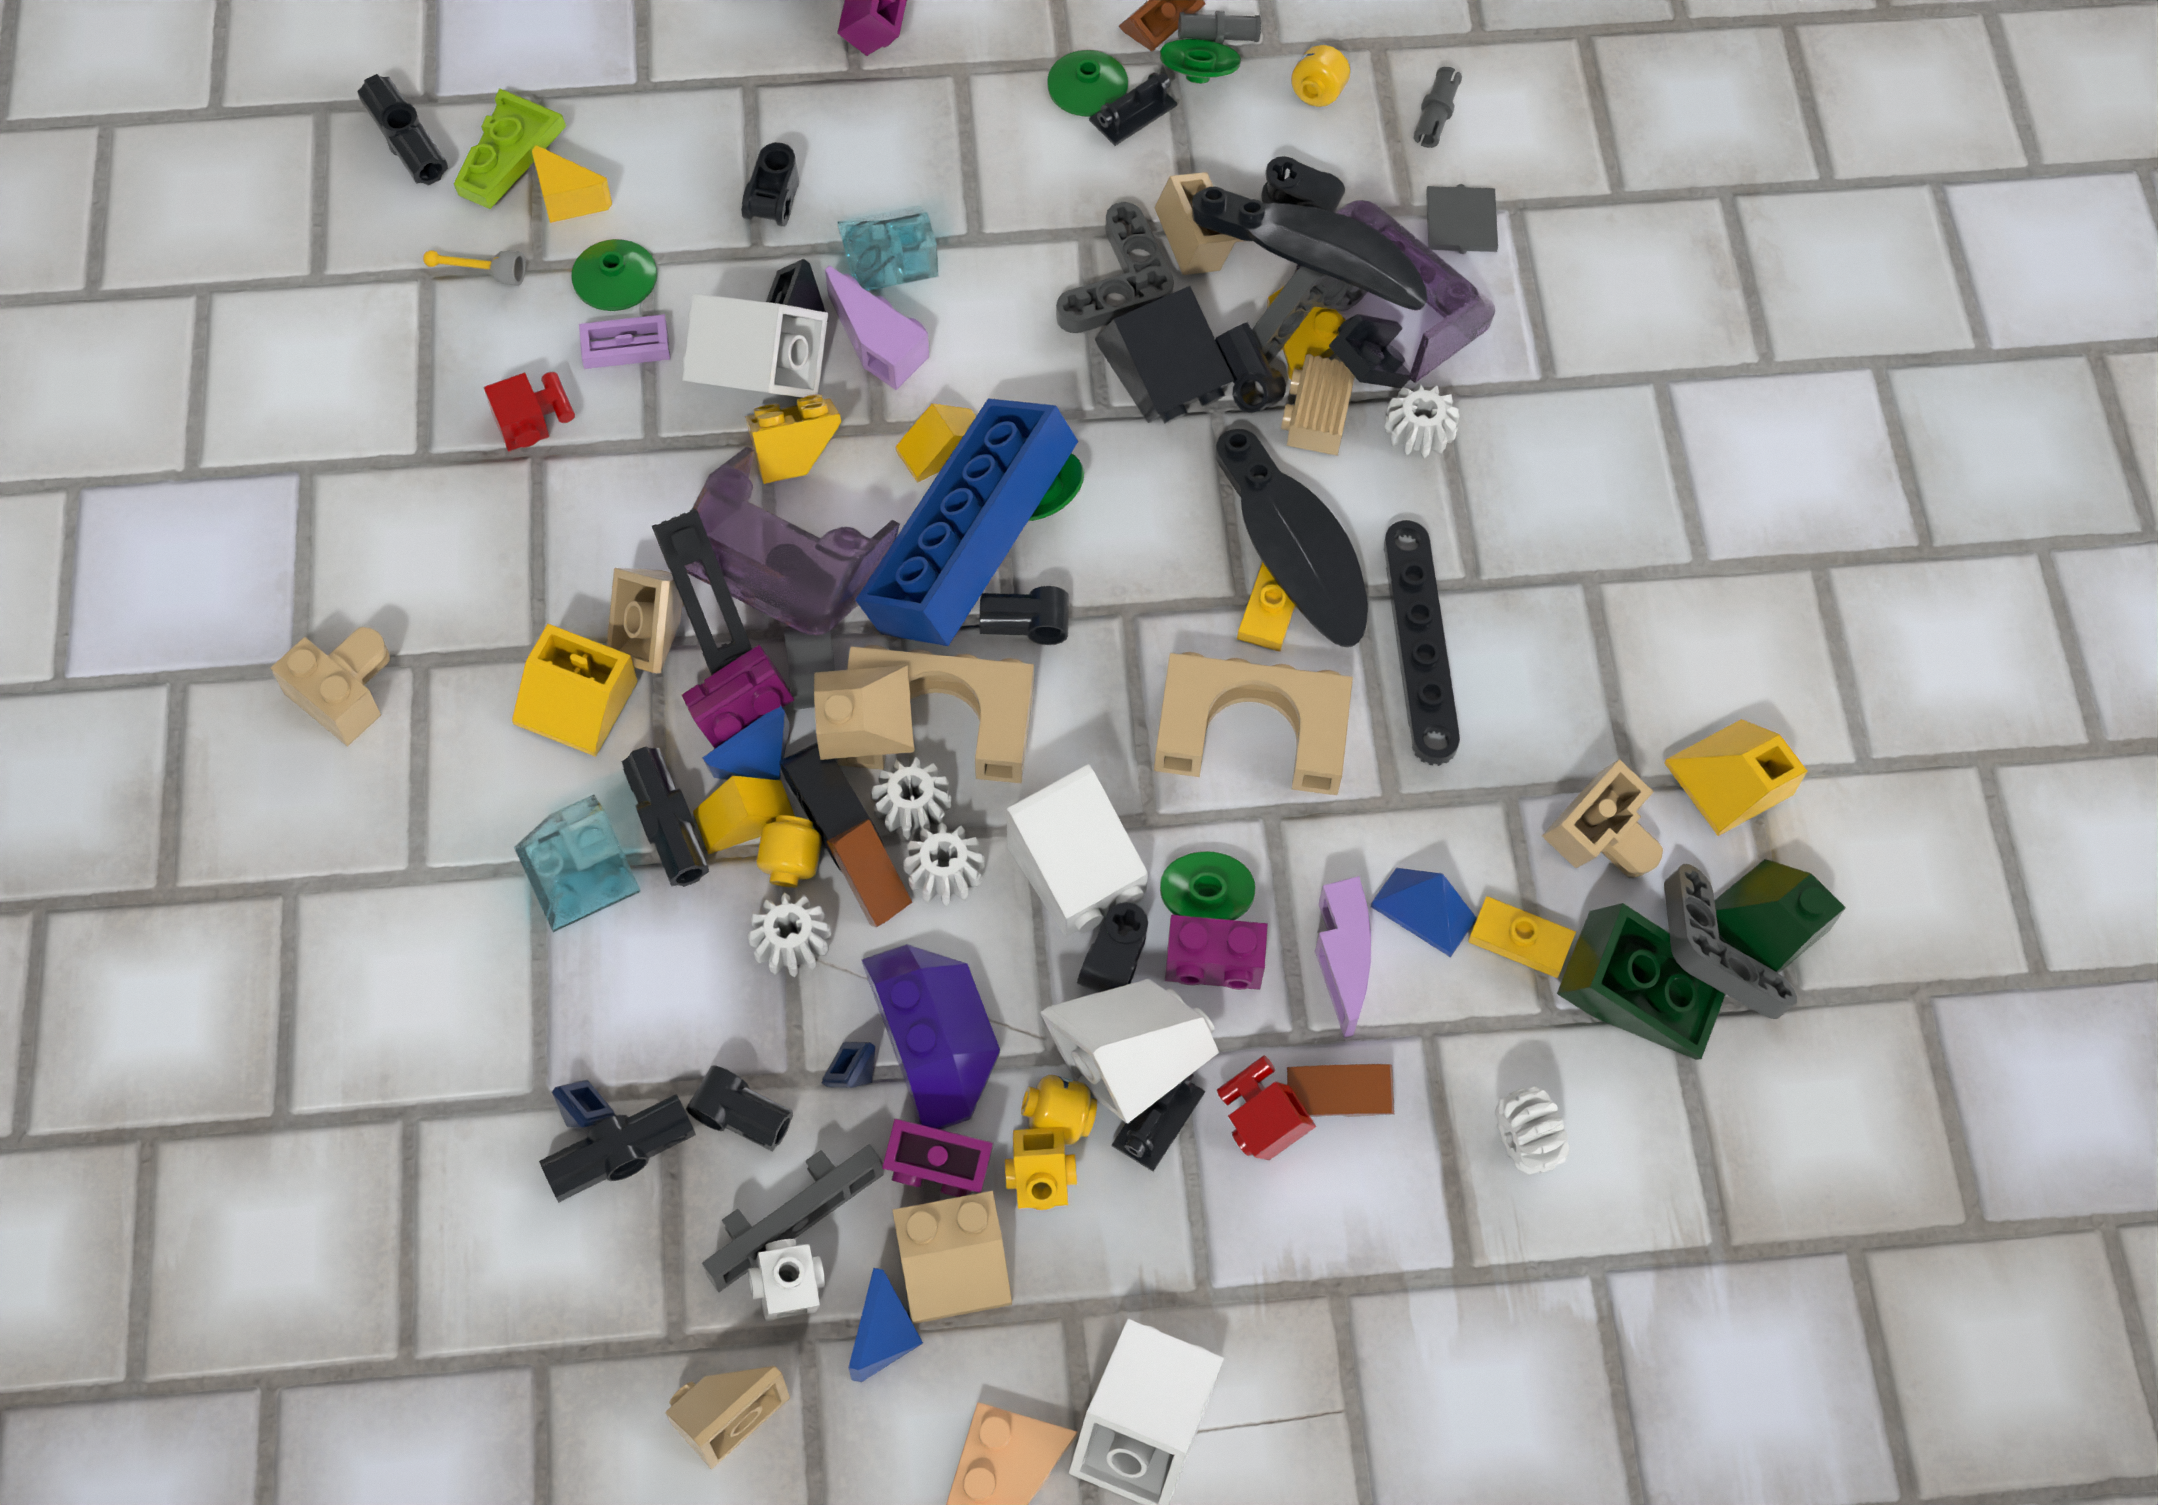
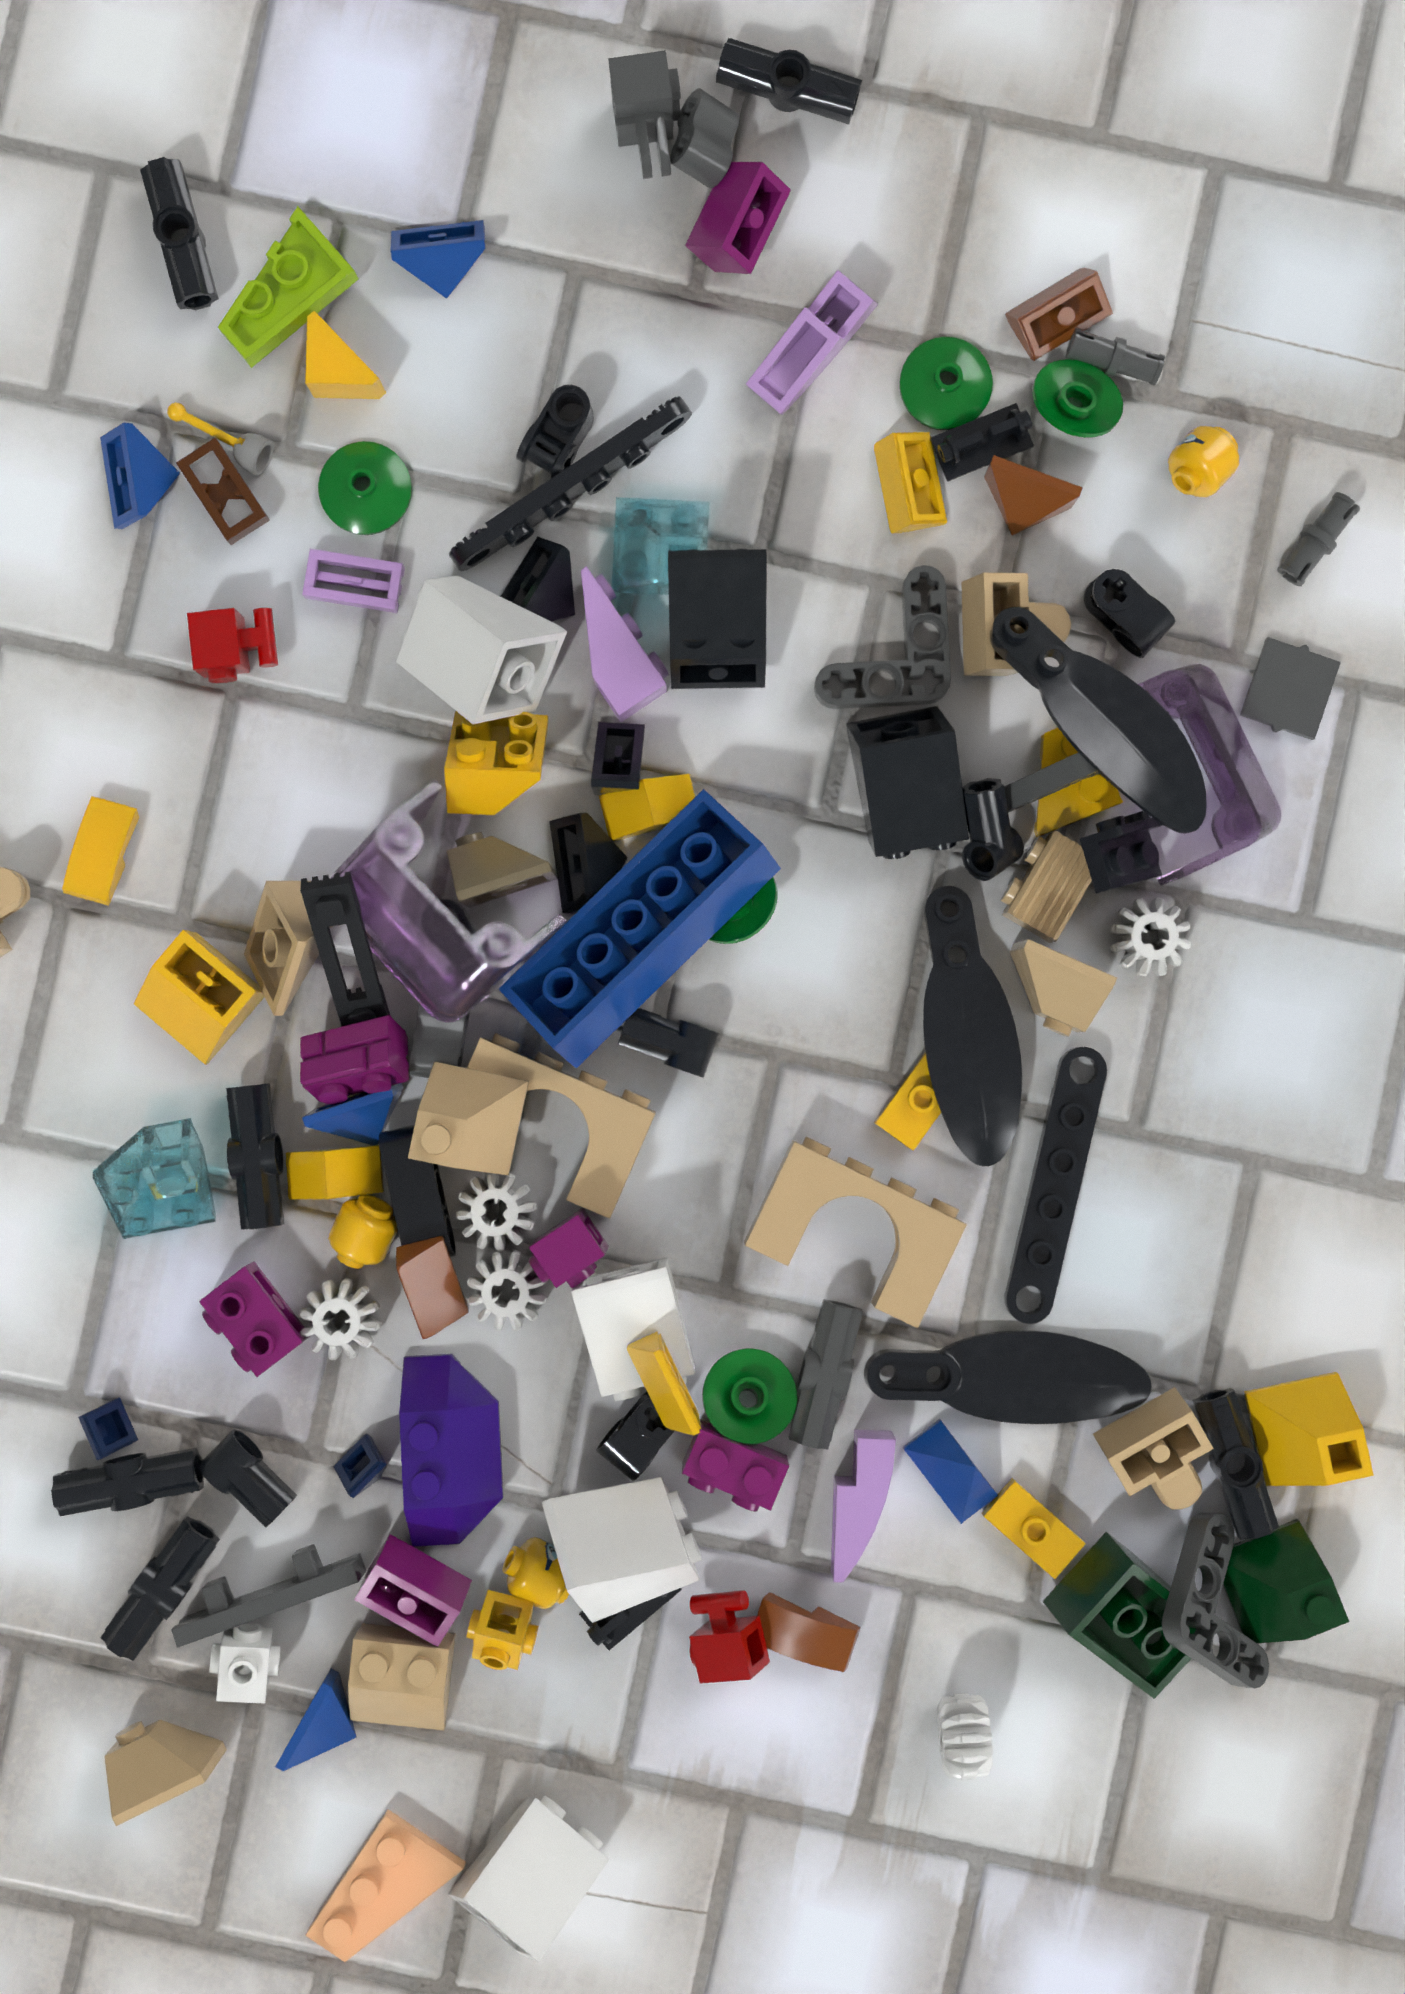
camera: 15 degrees right, 25 degrees up
none -> yellow slope [62,796,139,906]
none -> blue slope [100,422,180,529]
none -> black piece [100,1516,220,1661]
none -> reddish brown piece [176,438,270,545]
none -> magenta brick [199,1261,310,1377]
none -> blue slope [390,220,485,299]
none -> dark tan slope [446,832,557,908]
none -> black plate [449,396,692,571]
none -> magenta brick [528,1208,609,1288]
none -> black slope [549,813,628,913]
none -> black slope [591,722,645,795]
none -> yellow slope [627,1332,701,1436]
none -> black slope [668,549,767,689]
none -> lavender slope [746,270,878,415]
none -> dark grey piece [788,1299,863,1450]
none -> black plant [864,1331,1152,1424]
none -> yellow slope [874,432,947,534]
none -> dark orange slope [984,455,1083,536]
none -> tan slope [1010,939,1117,1037]
none -> black piece [1193,1388,1279,1540]

